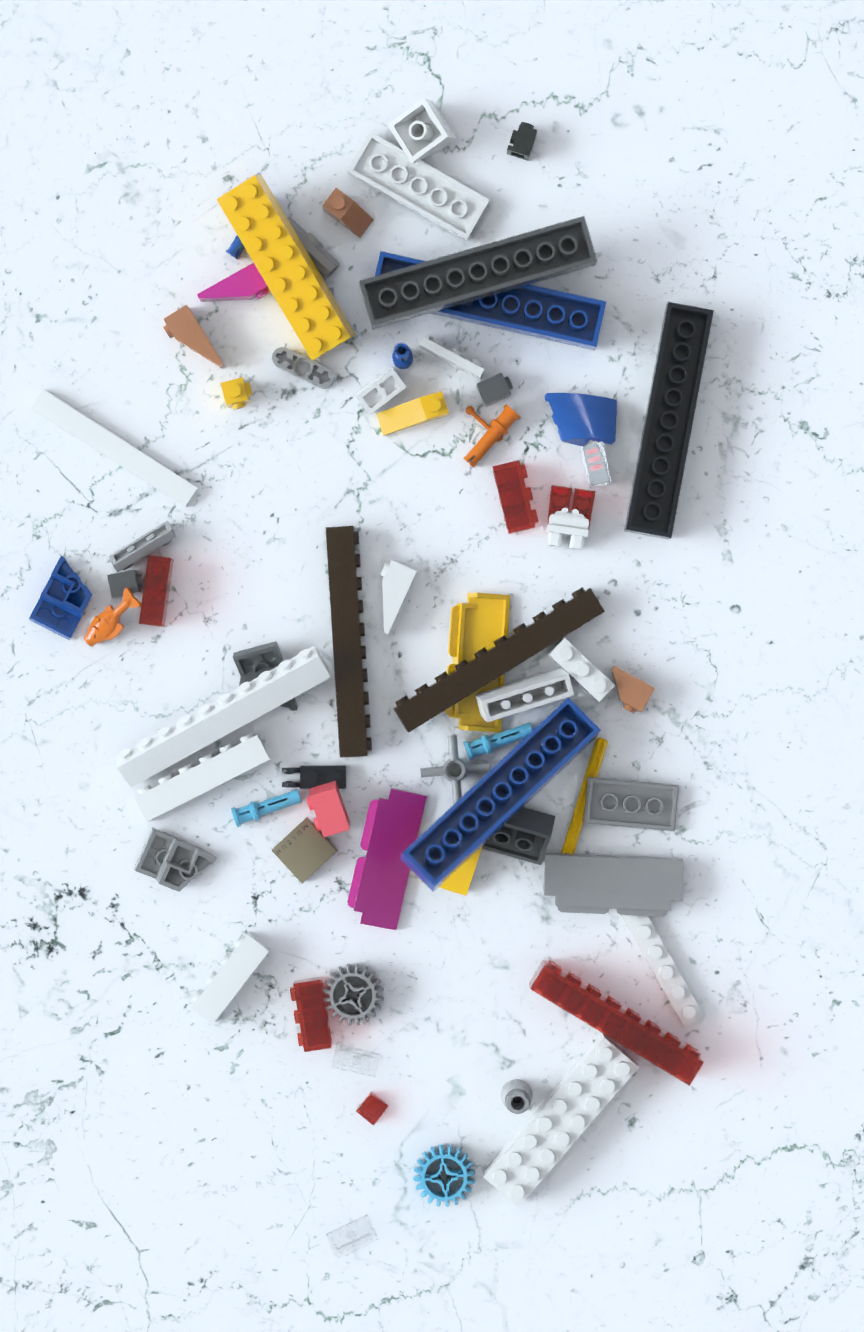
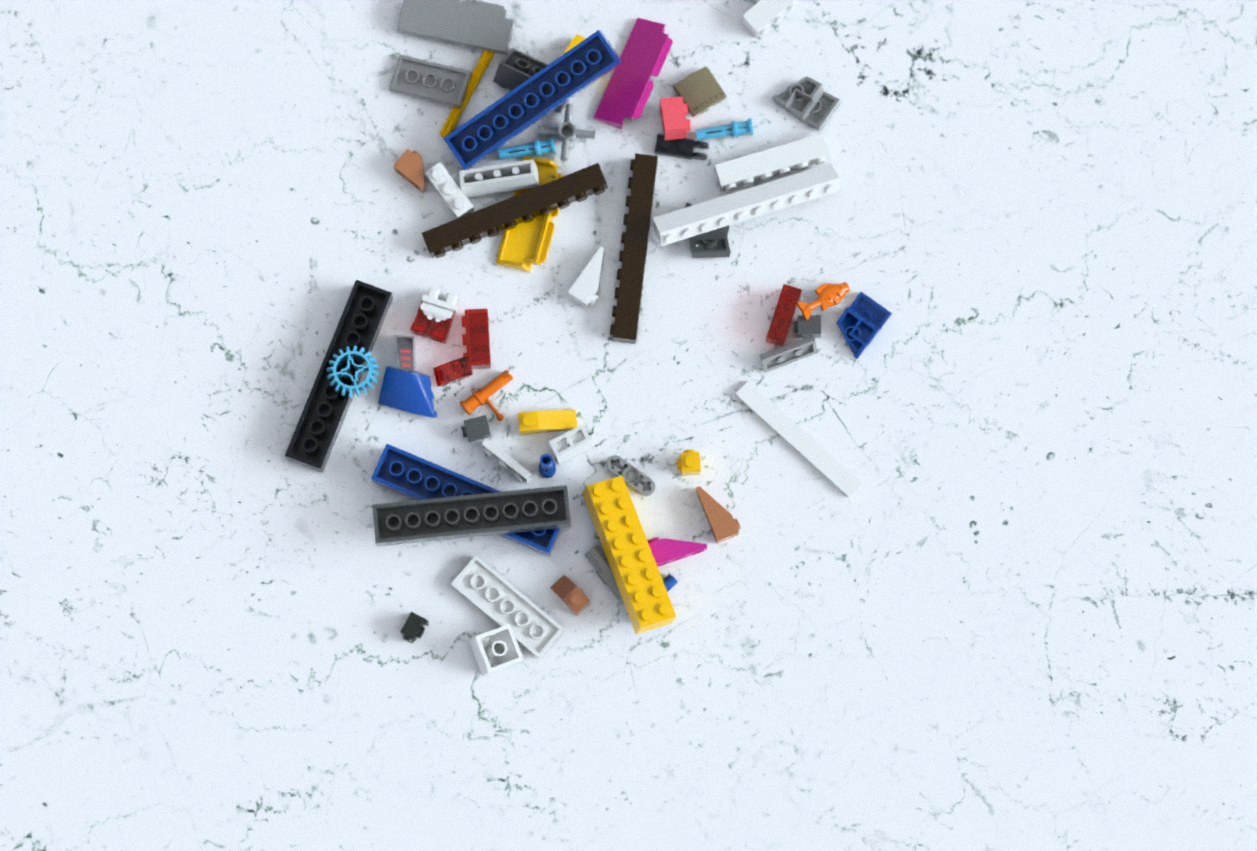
camera: 165 degrees left, 10 degrees down
none -> medium azure gear [327,346,379,398]
none -> clear red slope [433,356,473,387]

